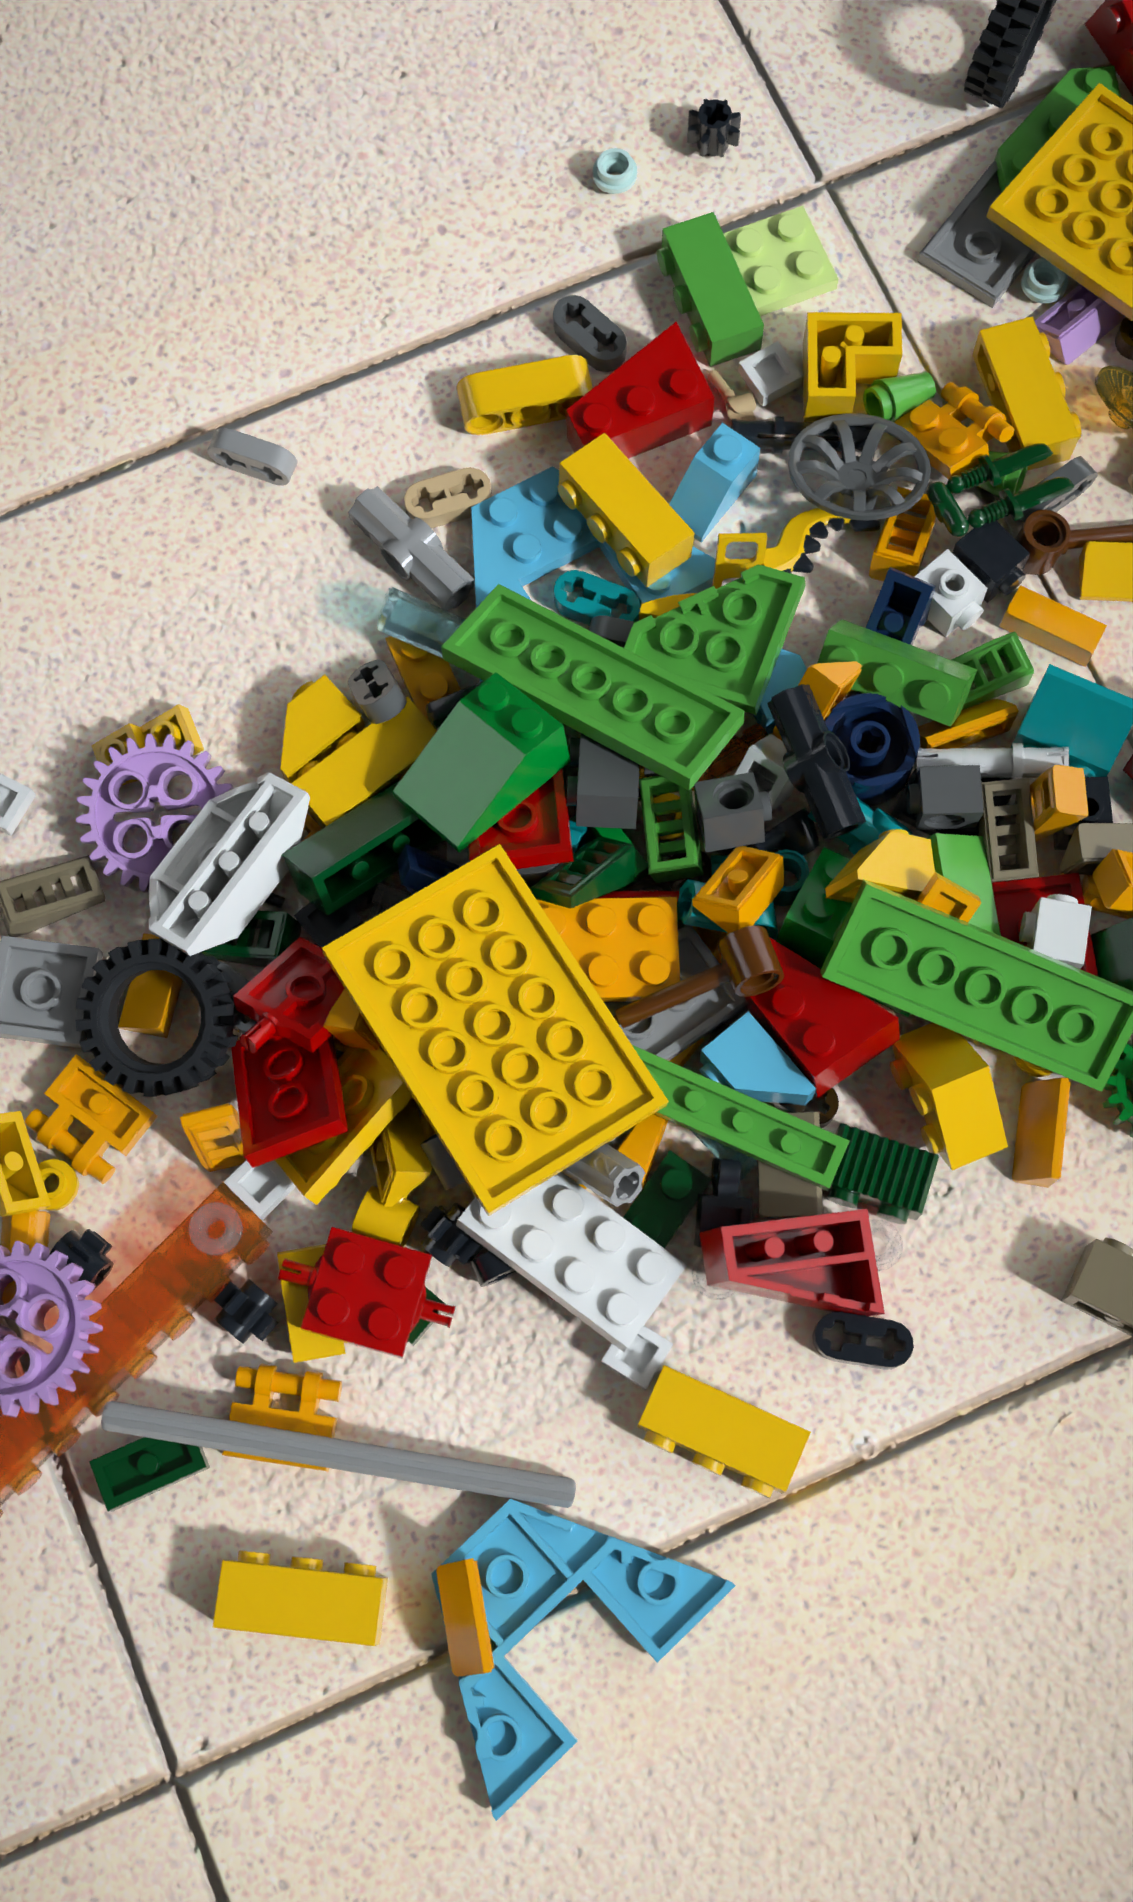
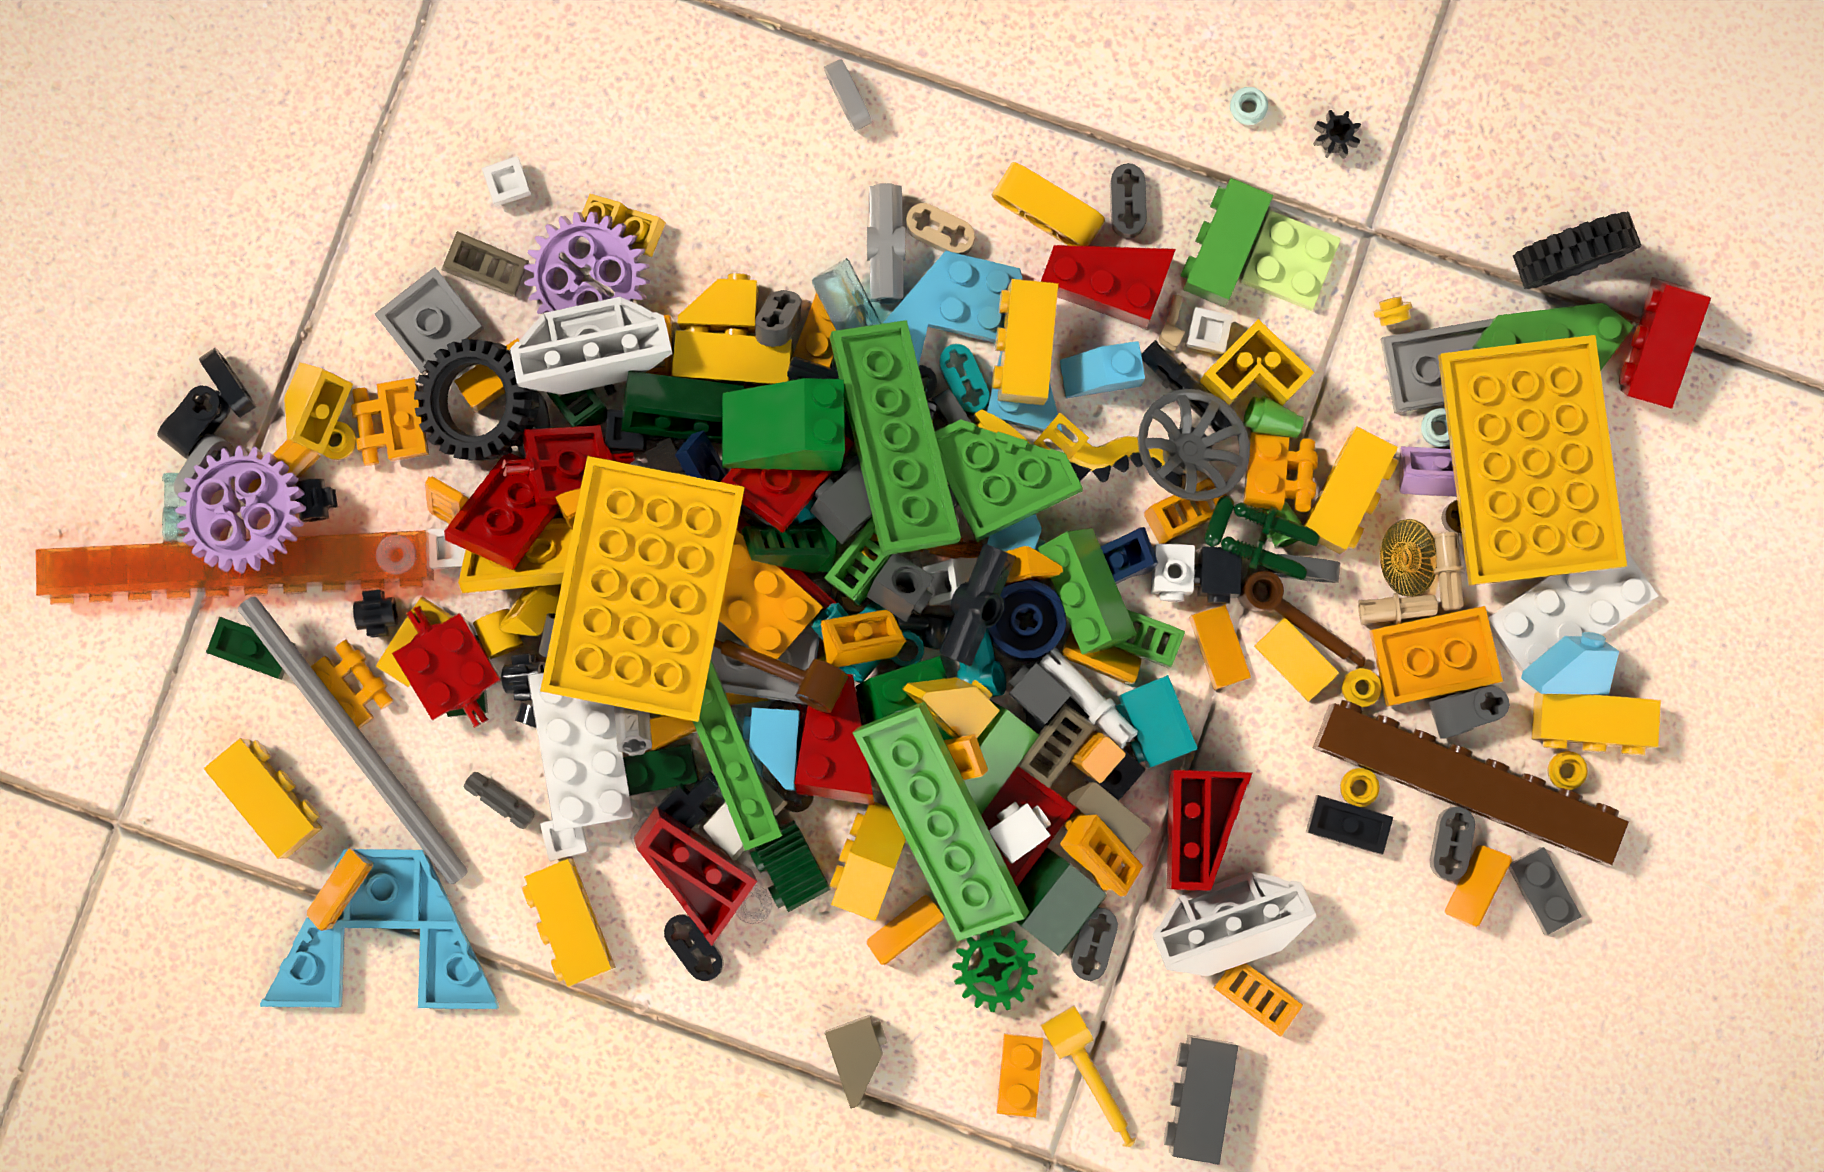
camera: 40 degrees right, 10 degrees up
none -> dark grey axle [463,772,535,829]
none -> yellow plate [1373,296,1412,326]

